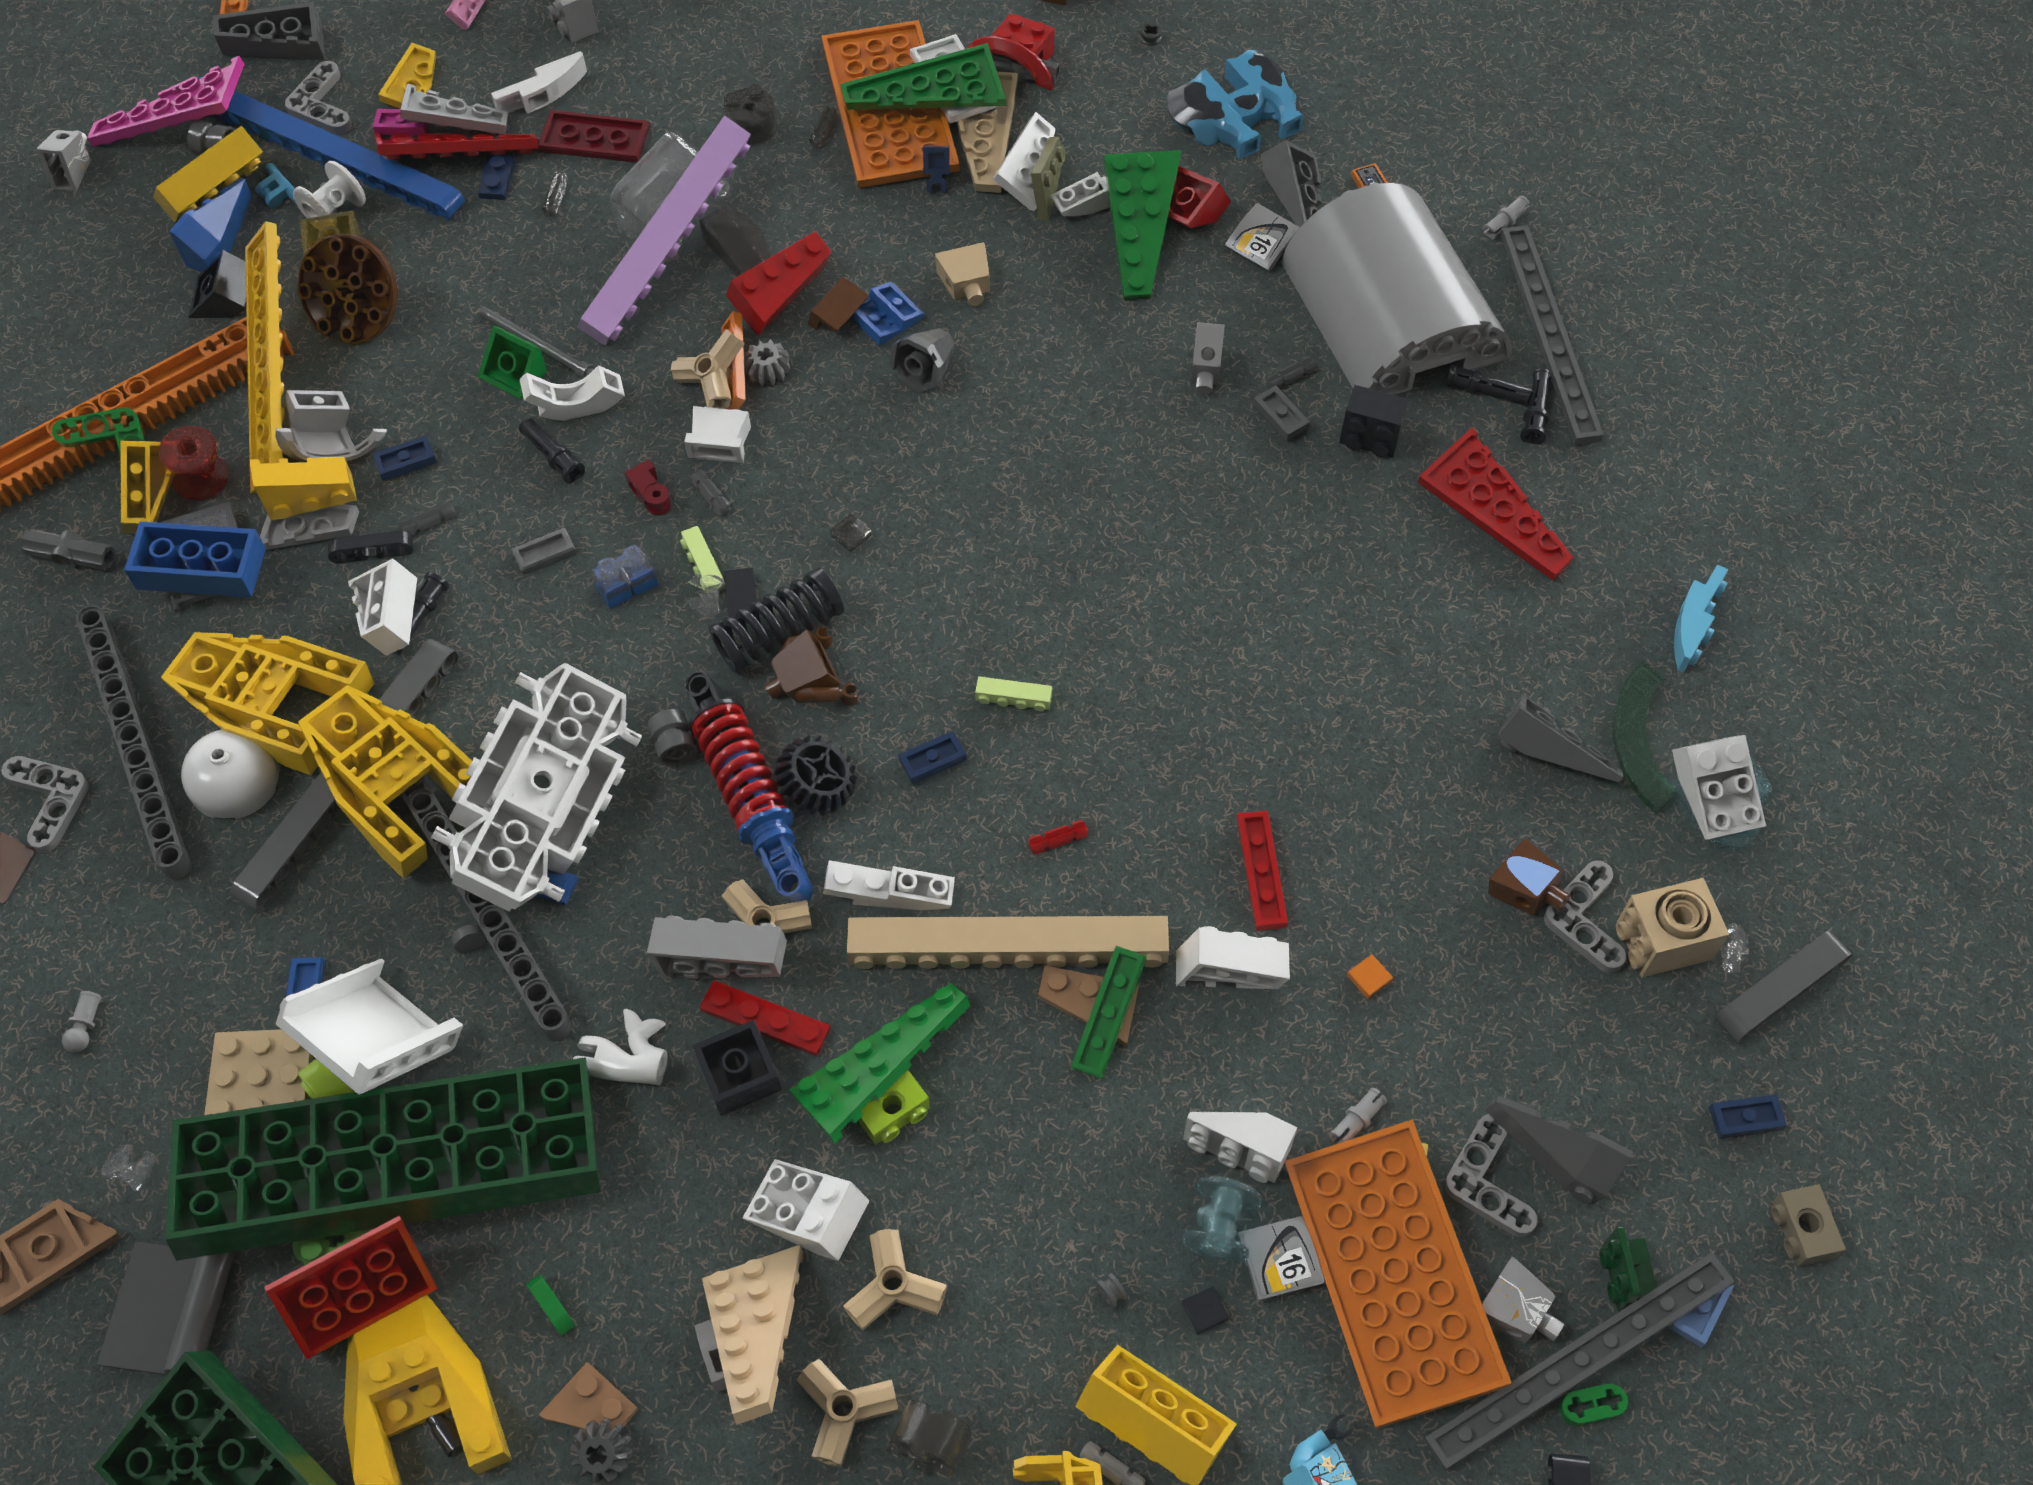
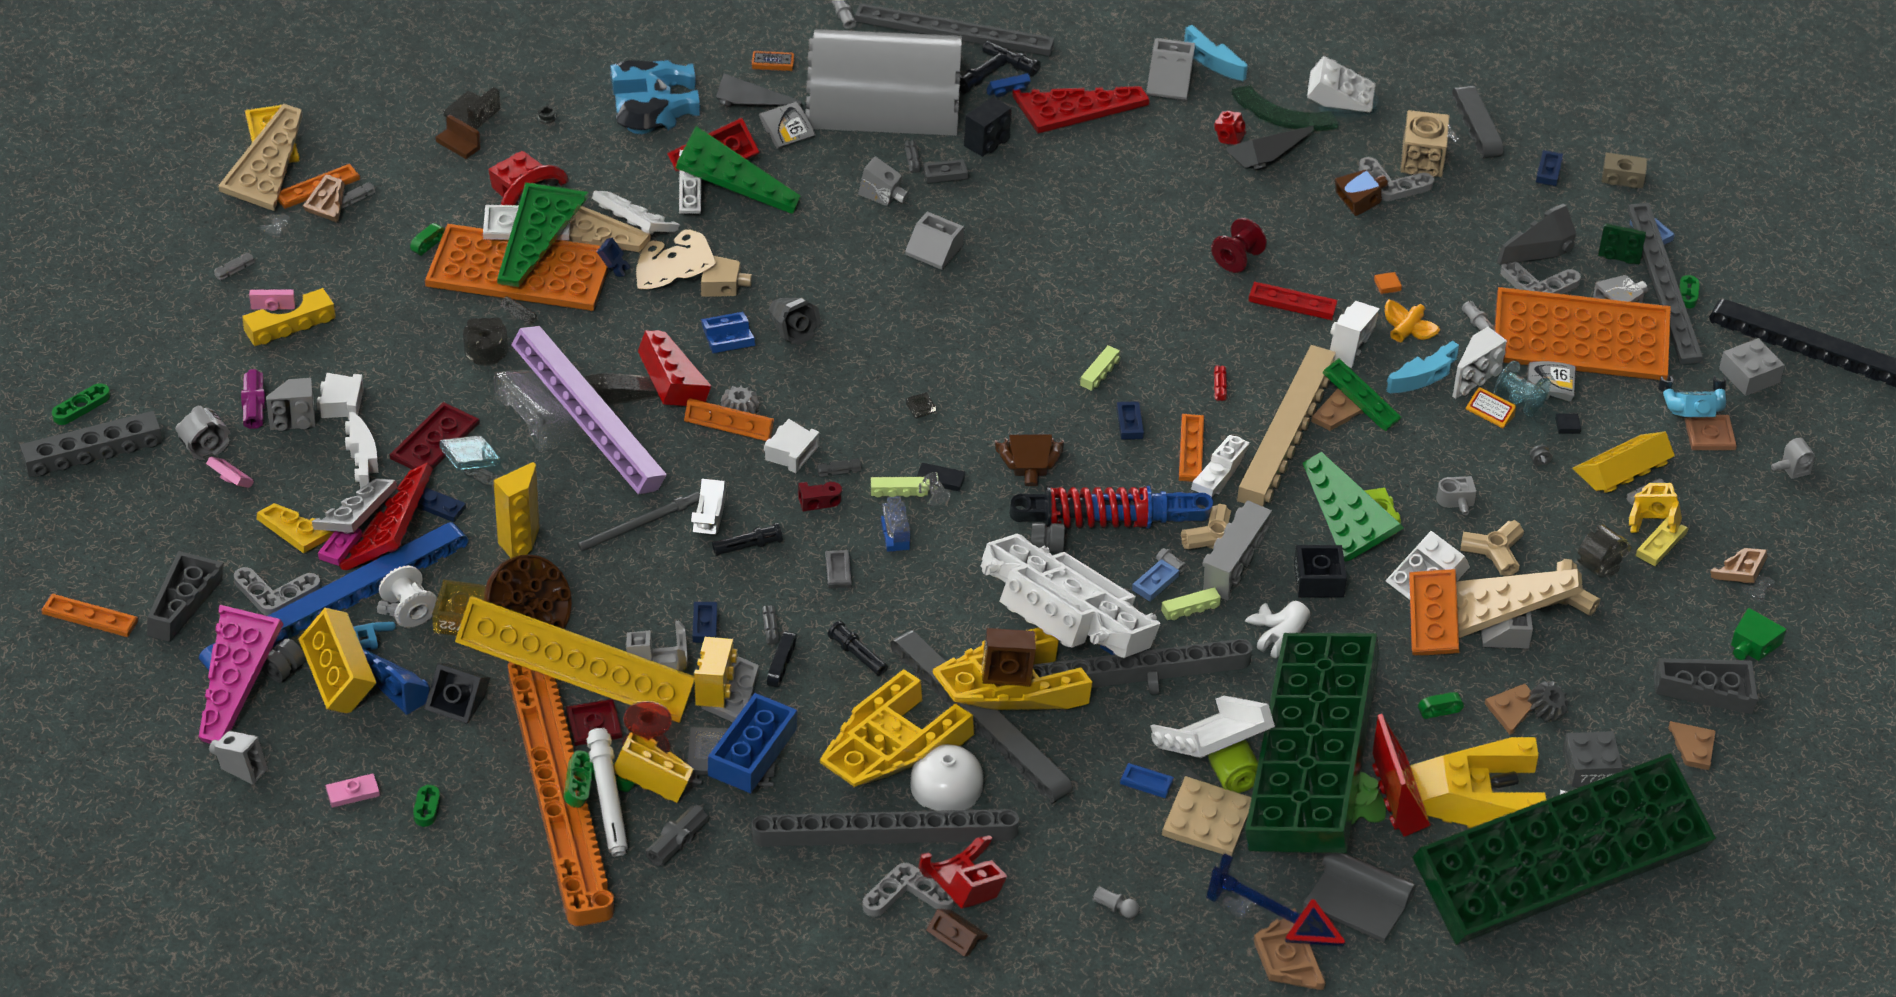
camera: 70 degrees left, 15 degrees down
white wedge [348,558,417,656] -> none
green slope [477,326,547,399] -> none
tan piece [670,329,745,409] -> none
red plate [699,980,831,1057] -> none
black piece [708,567,844,672] -> none
black gear [774,735,857,816] -> none
reddish brown panel [808,276,868,332] -> none
olive wing [1030,137,1065,221] -> none
none -> white hips [317,373,364,420]
none -> bright pink plate [326,774,380,808]
none -> green beam [410,223,445,256]
none -> green beam [413,785,440,827]
none -> clear light blue tile [439,436,500,470]
none -> yellow slope [494,462,540,558]
none -> dark red tile [566,699,622,746]
none -> white cylinder [587,728,628,857]
none -> tan piece [636,230,716,289]
none -> light grey slope [905,212,964,270]
none -> red piece [919,836,1007,909]
none -> reddish brown brick [981,628,1036,686]
none -> blue plate [986,74,1031,97]
none -> medium blue plate [1132,559,1179,601]
none -> light grey slope [1146,38,1195,100]
none -> light grey pin [1156,548,1186,573]
none -> yellowish green piece [1161,587,1221,620]
none -> orange tile [1179,414,1204,482]
none -> clear blue piece [1206,853,1345,946]
none -> dark red hose [1211,218,1267,273]
none -> red brick [1214,111,1246,144]
none -> light orange plant [1385,299,1440,343]
none -> medium azure slope [1387,341,1459,393]
none -> orange tile [1409,569,1460,655]
none -> light grey piece [1436,476,1476,515]
none -> slope [1466,387,1516,428]

